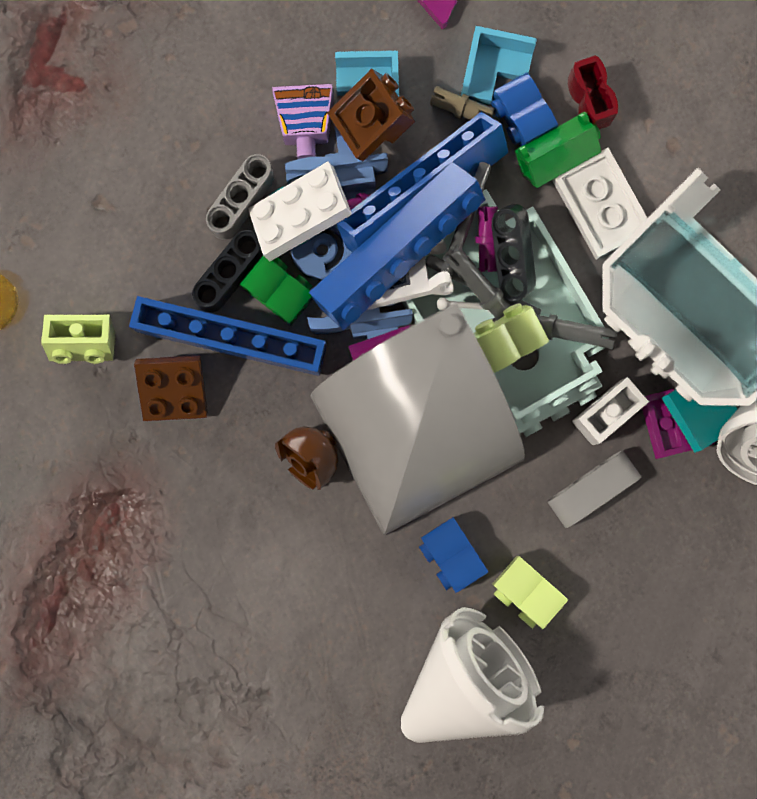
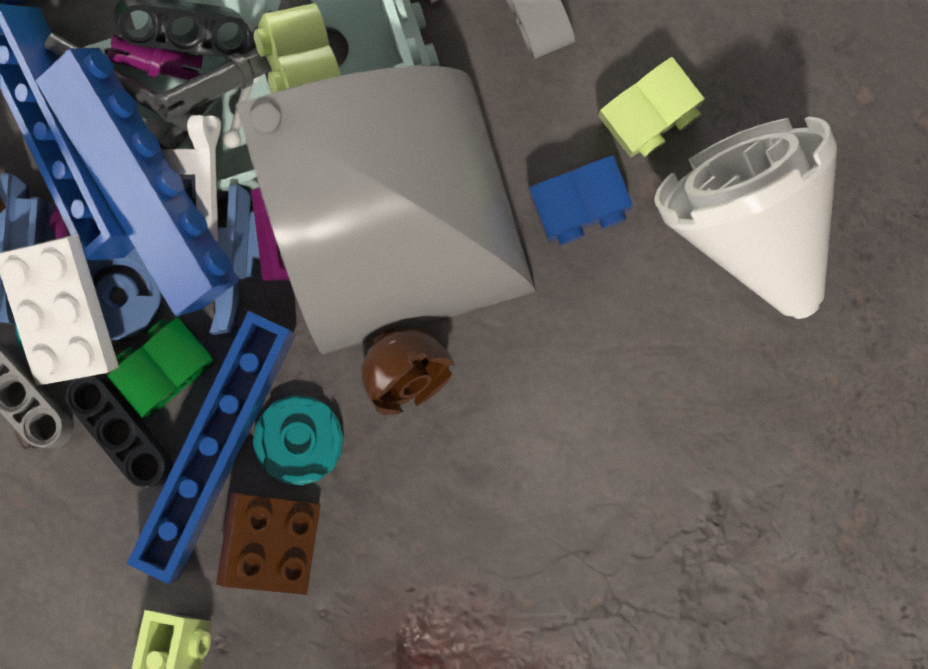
camera: 75 degrees left, 0 degrees up
none -> teal tile [253,395,344,485]

